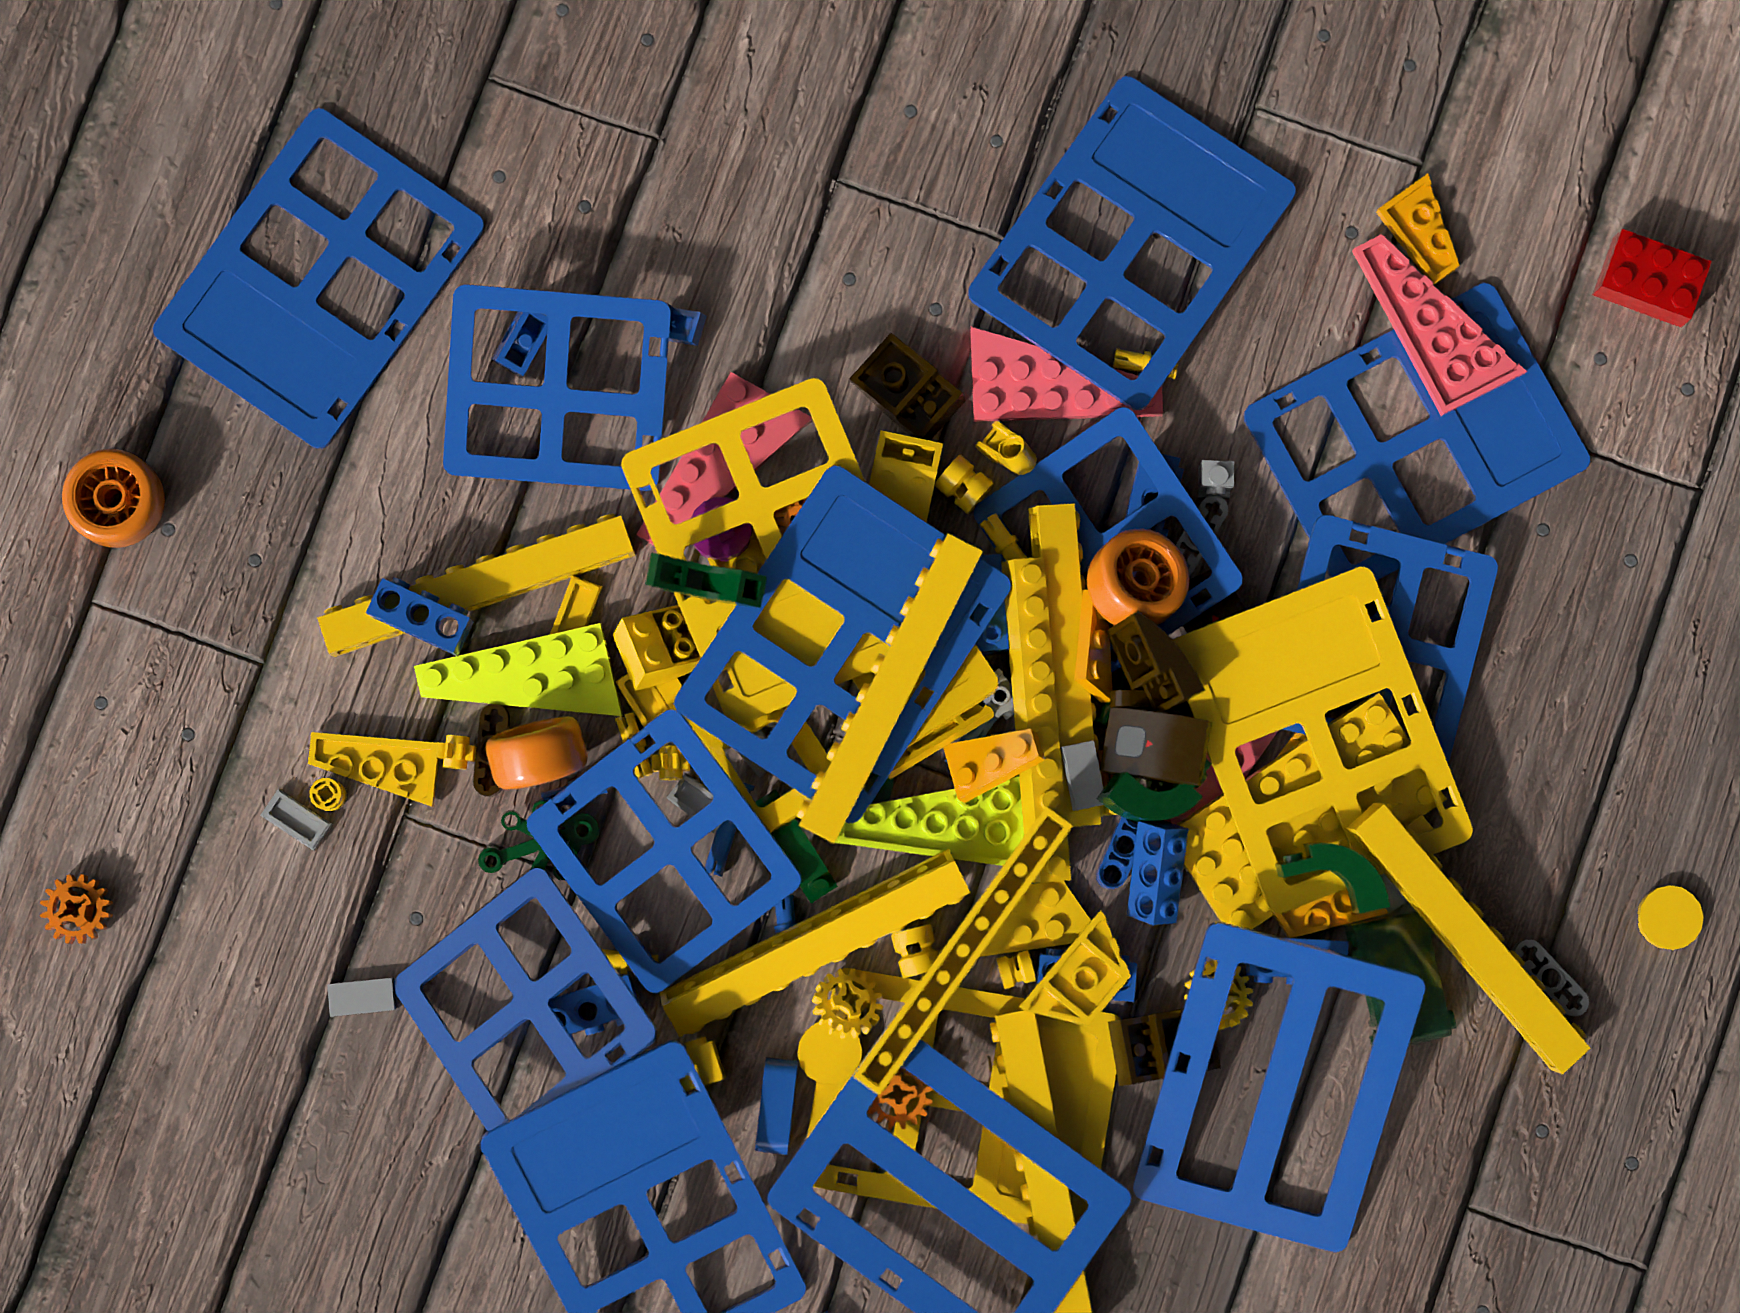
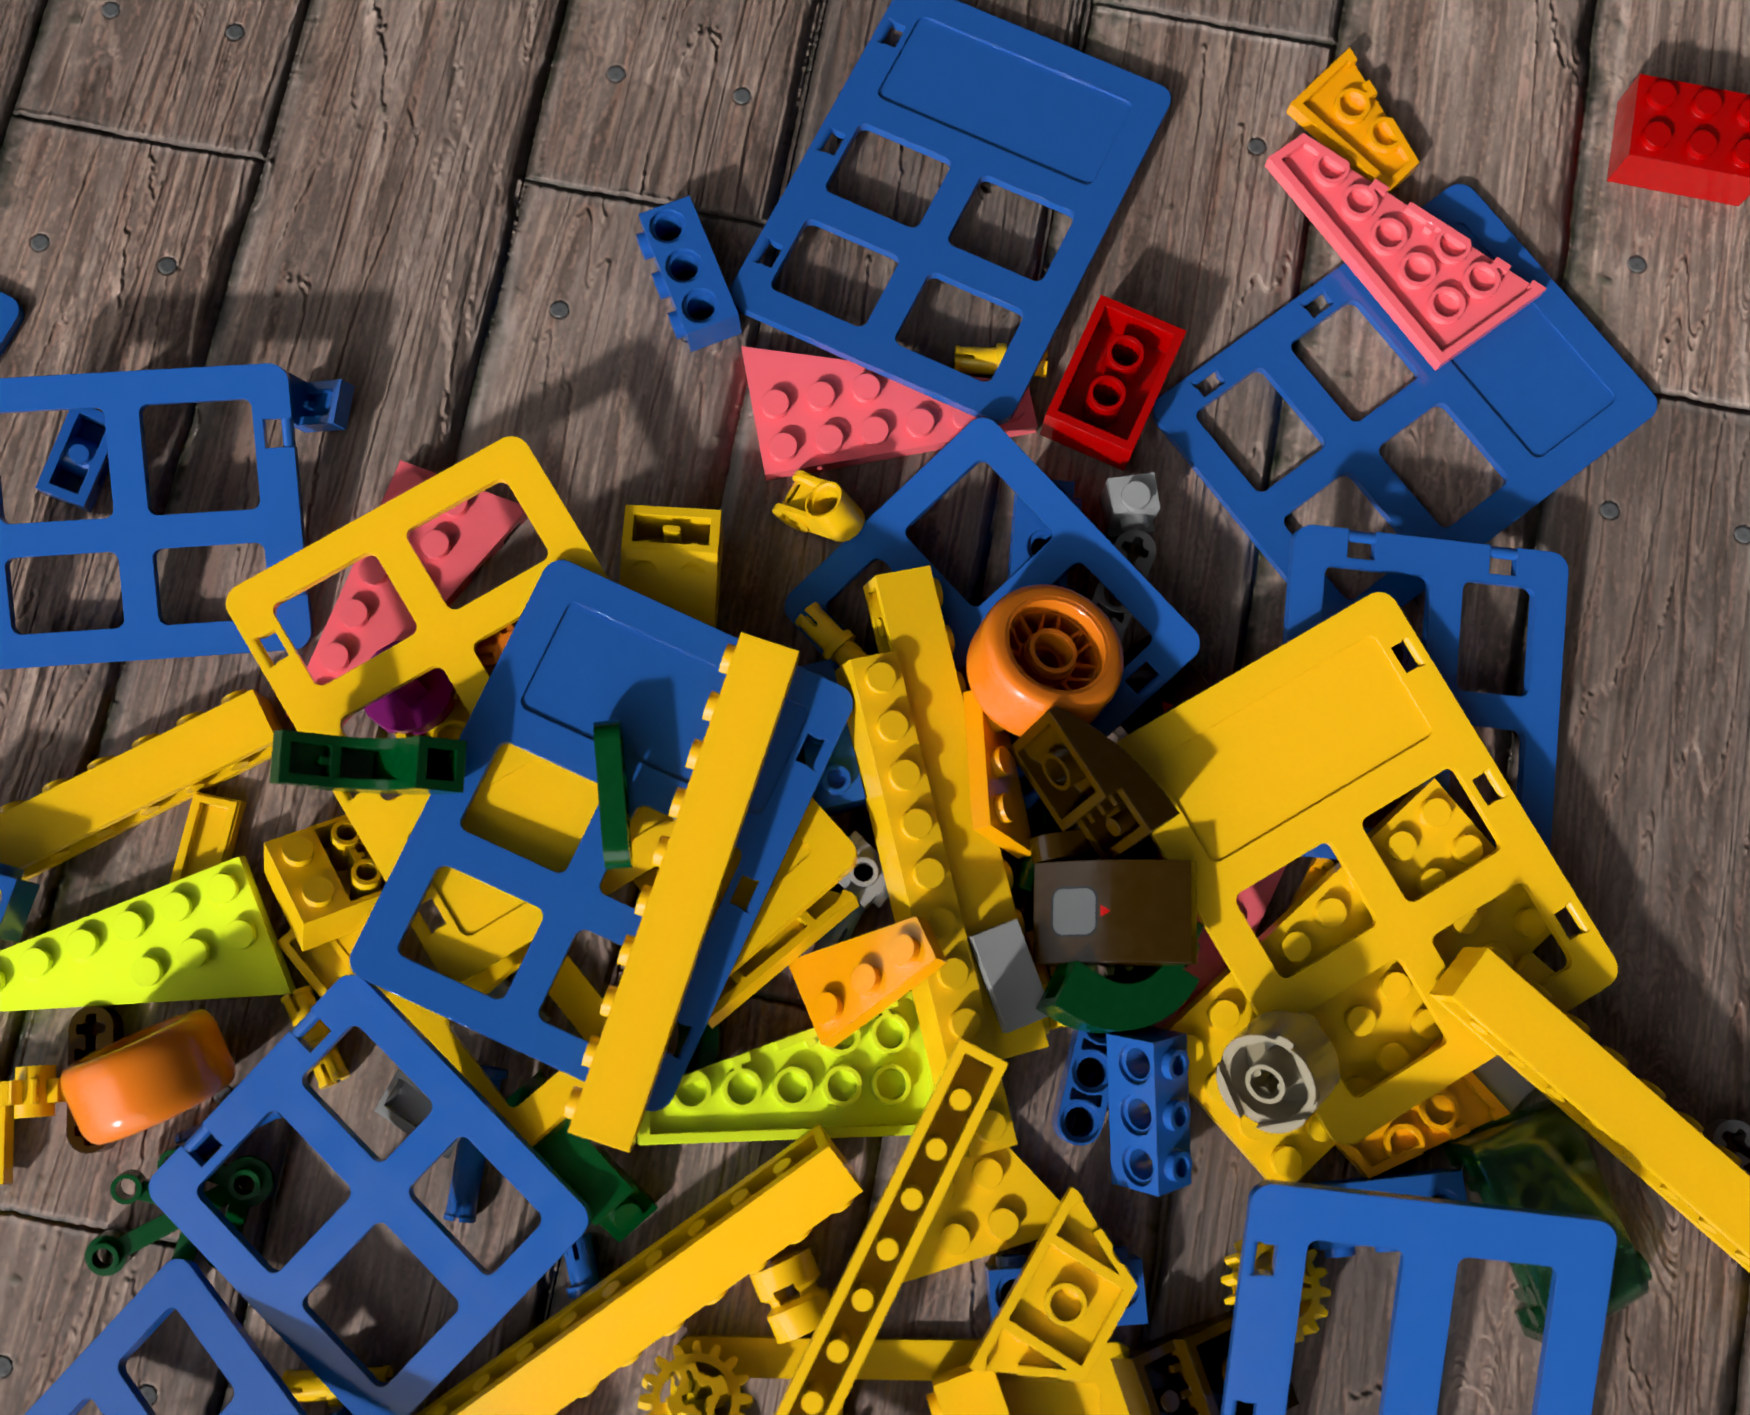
camera: 10 degrees left, 5 degrees down
yellow gear [651,746,690,781] -> none
dark brown slope [849,333,966,441] -> none
yellow wheel [934,454,994,514] -> none
yellow wheel [996,950,1036,989] -> none
dark green arch [1275,842,1391,914] -> none
none -> dark green beam [593,719,633,870]
none -> blue brick [635,196,742,352]
none -> red brick [1040,295,1187,471]
none -> dark tan brick [1216,1010,1340,1133]

